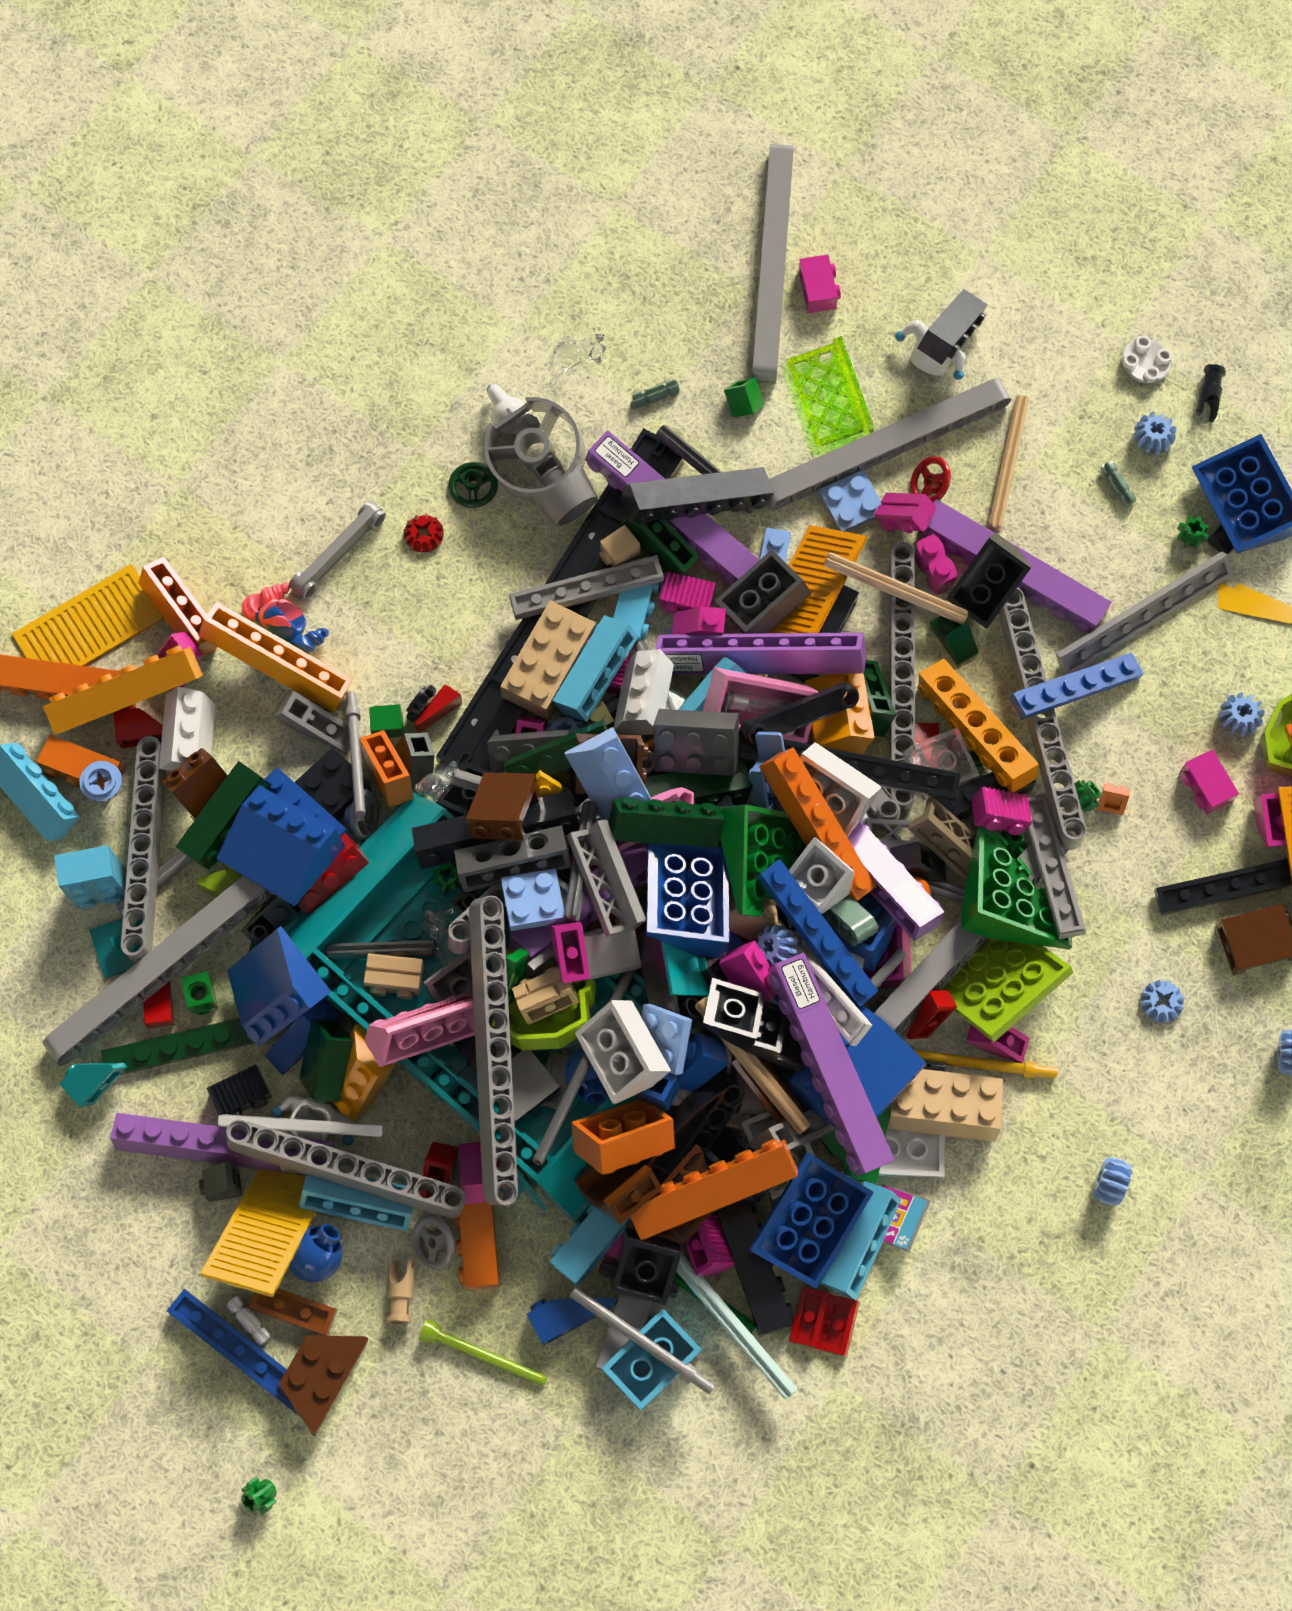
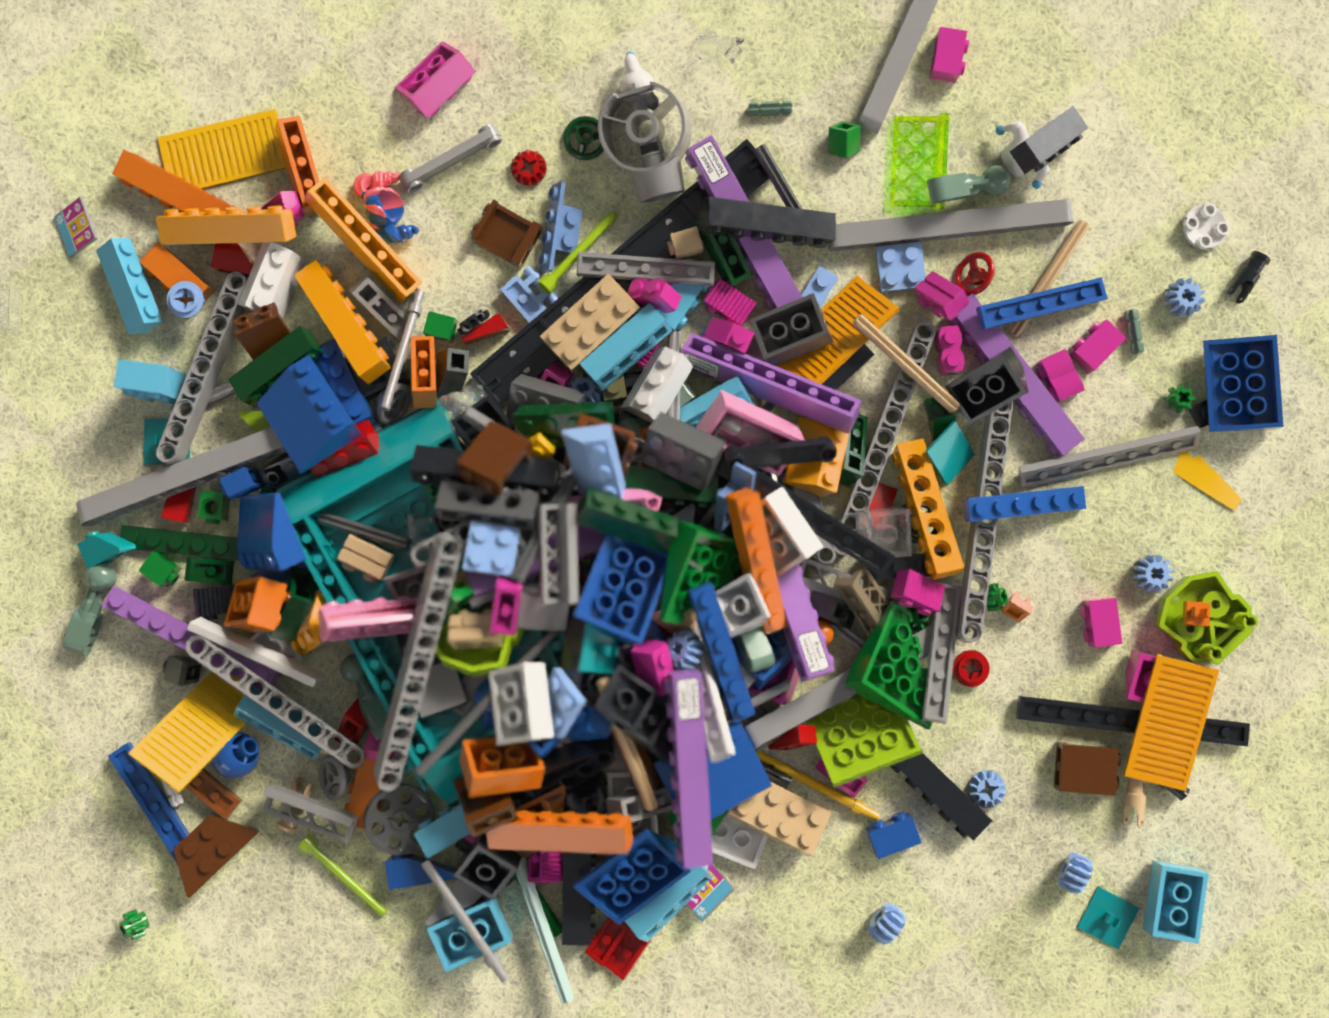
camera: 20 degrees right, 15 degrees up
none -> sand green beam [62,563,117,656]
none -> green brick [138,552,182,587]
none -> dark green slope [184,557,234,584]
none -> blue brick [219,467,265,499]
none -> orange brick [223,577,287,633]
none -> light grey fence [262,784,360,843]
none -> light orange brick [294,259,391,385]
none -> sand green beam [340,654,397,740]
none -> dark grey wedge [363,783,435,855]
none -> dark pink slope [394,41,476,119]
none -> reddish brown panel [471,199,543,269]
none -> light blue plate [500,266,558,323]
none -> lime piece [537,211,617,295]
none -> medium blue bracket [538,182,583,274]
none -> dark pink brick [627,278,682,313]
none -> blue brick [865,811,922,859]
none -> black brick [890,753,993,841]
none -> teal piece [925,421,975,485]
none -> sand green beam [926,165,1011,204]
none -> red gear [953,650,990,687]
none -> blue plate [976,277,1108,330]
none -> dark pink brick [1035,349,1085,403]
none -> dark pink brick [1069,319,1126,374]

